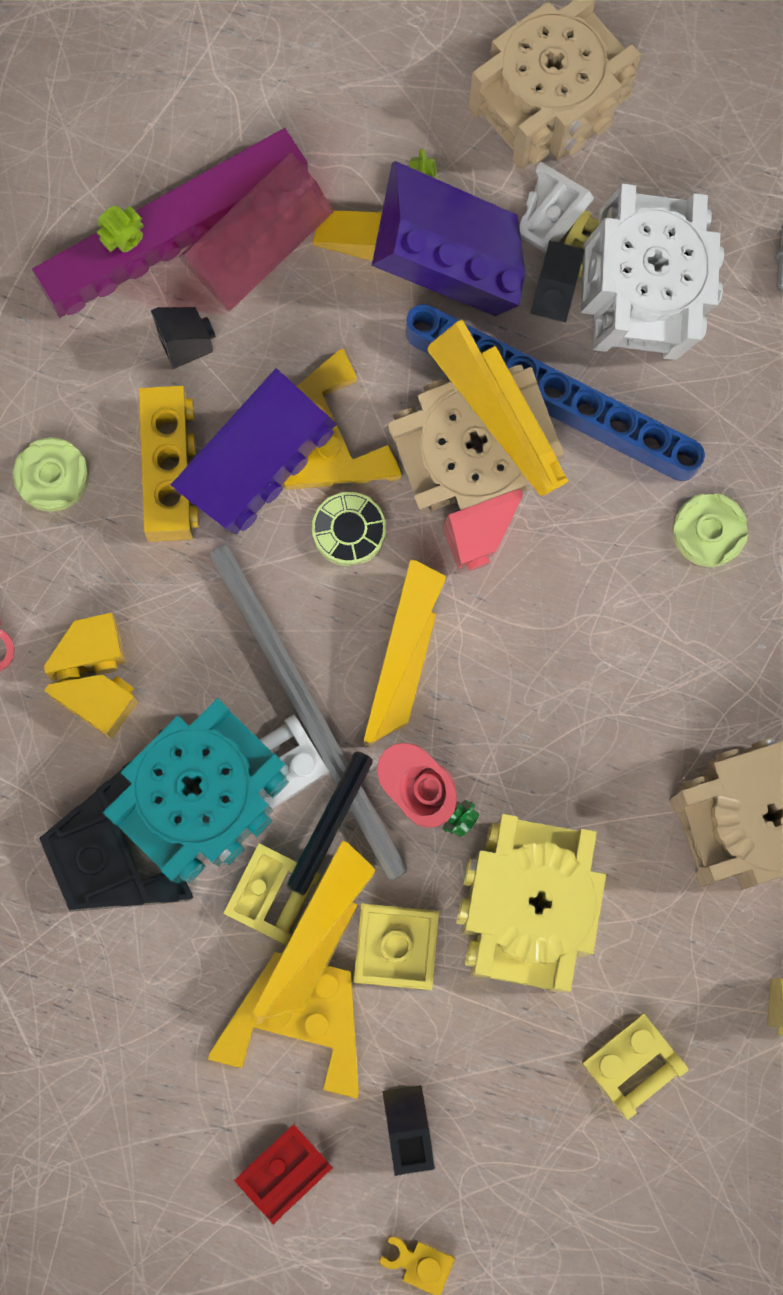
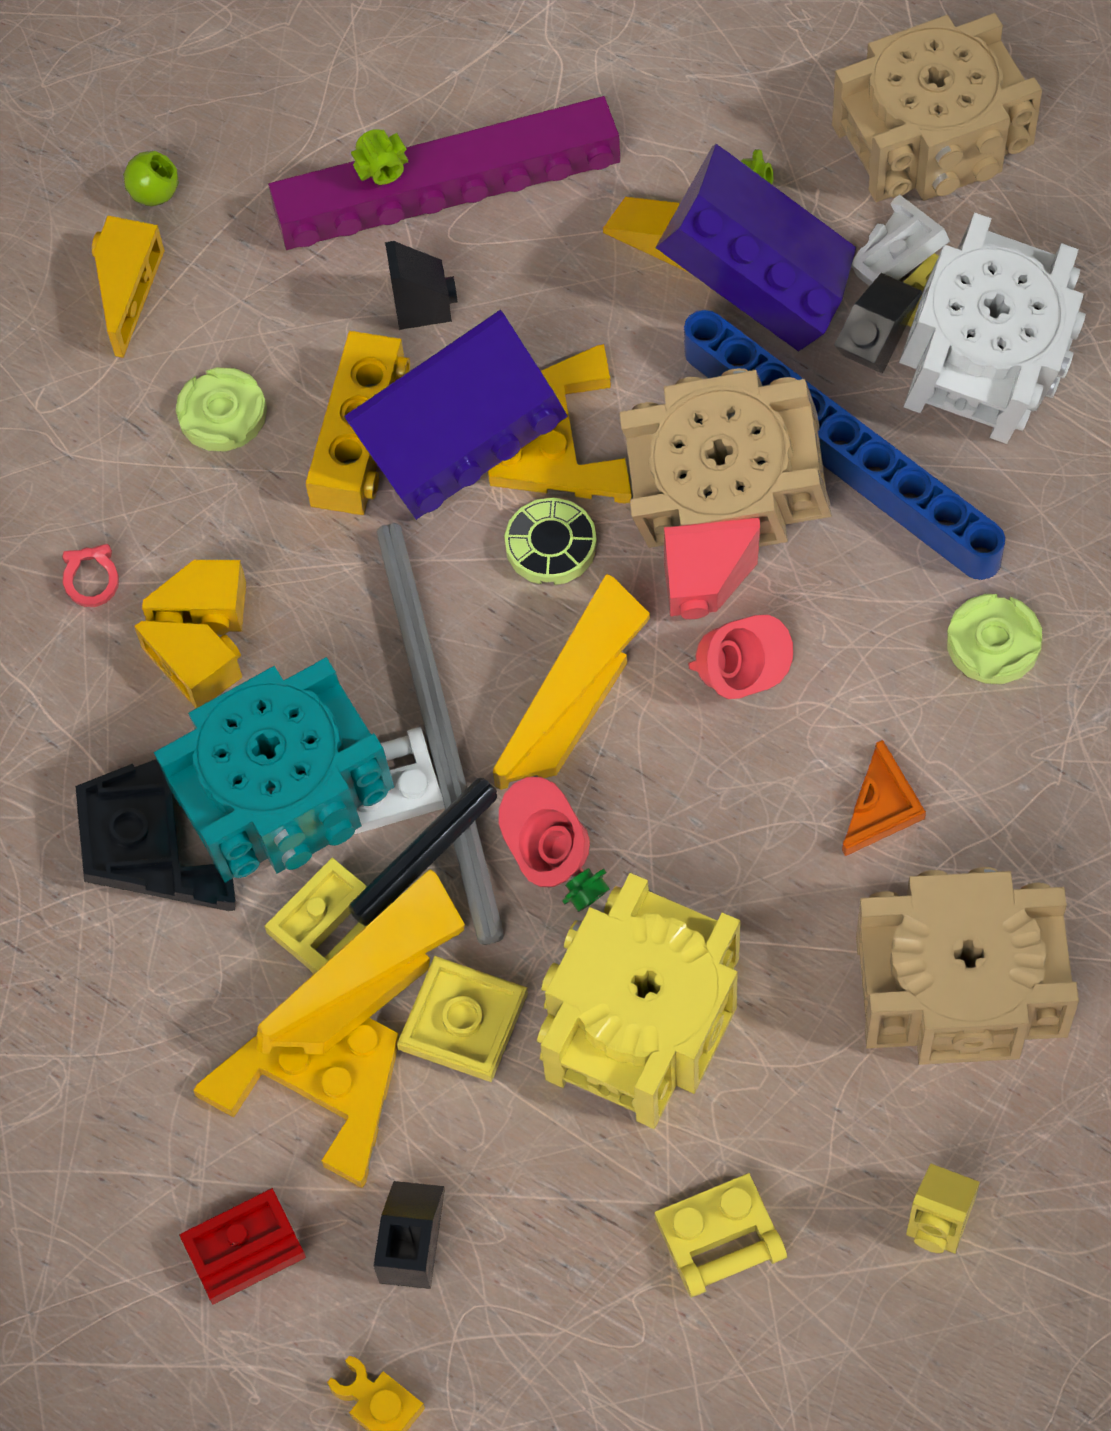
camera: 25 degrees right, 15 degrees down
clear pink slope [179,153,333,312] -> none
yellow wedge [427,319,569,496] -> none
none -> coral piece [688,615,793,699]
none -> orange tile [842,740,926,856]

